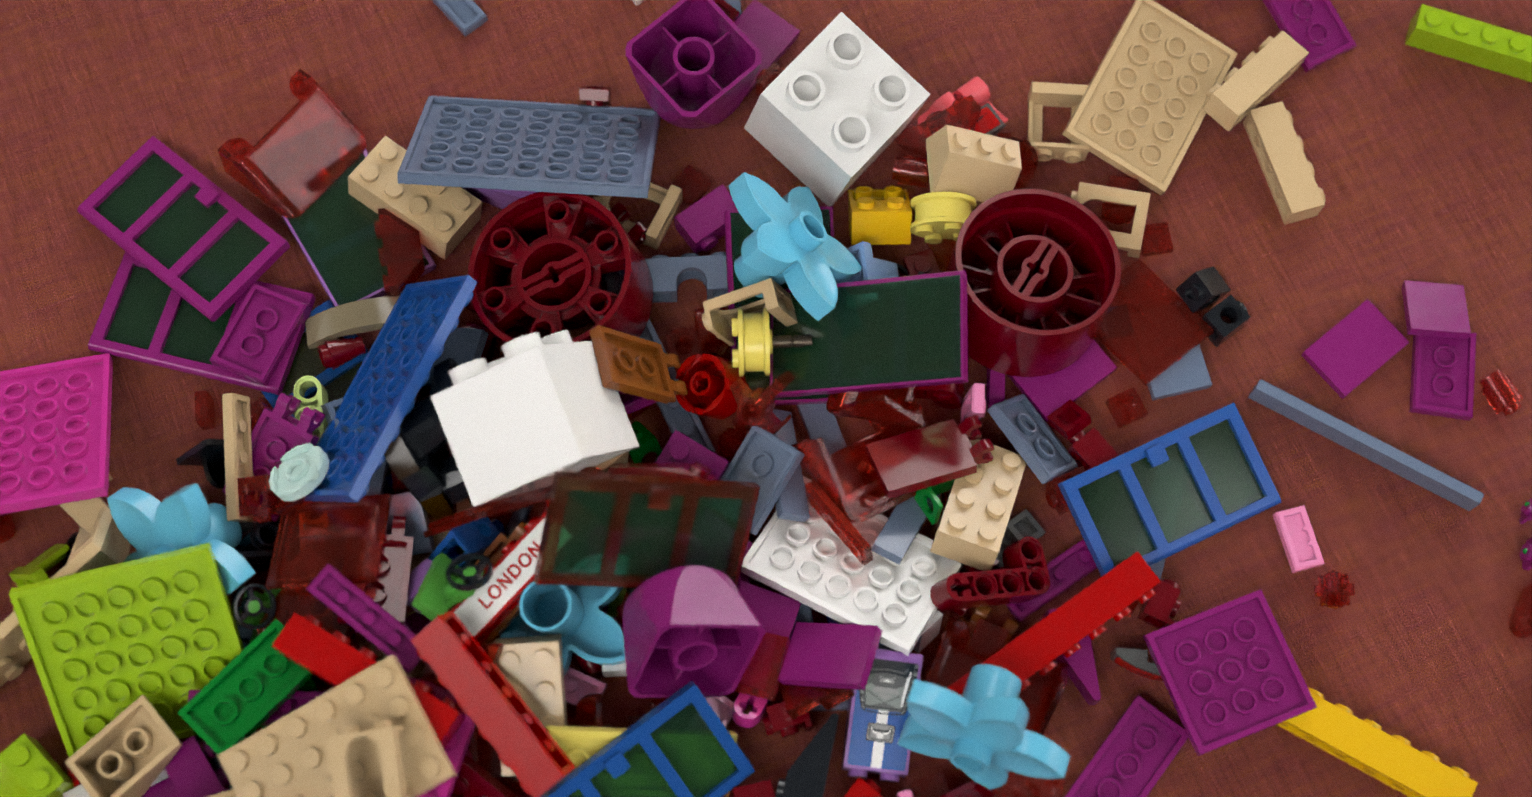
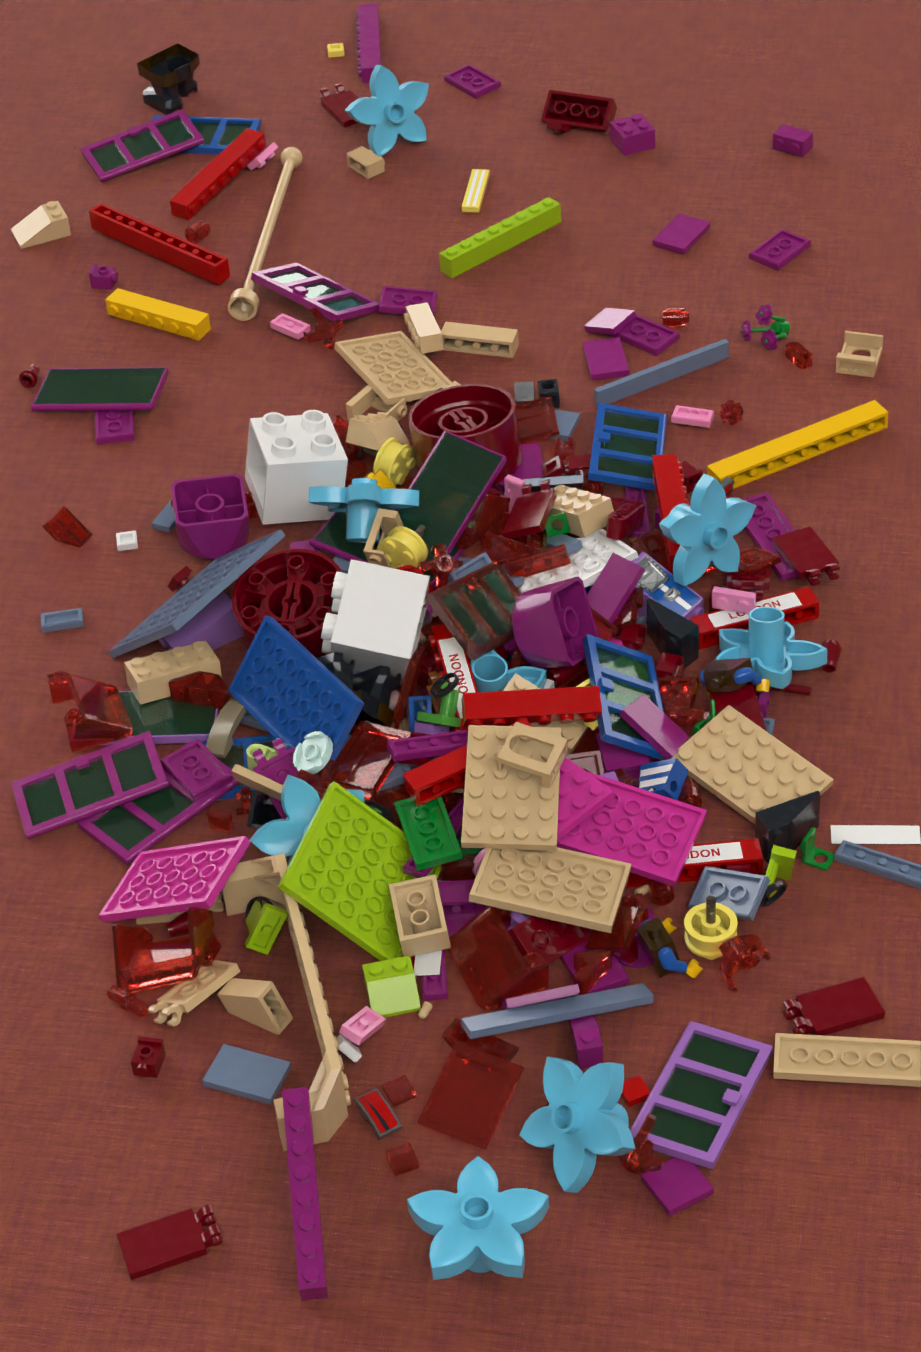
camera: 50 degrees left, 30 degrees down
dark red cone [317,336,366,370] -> none
magenta plate [1143,589,1317,757] -> none

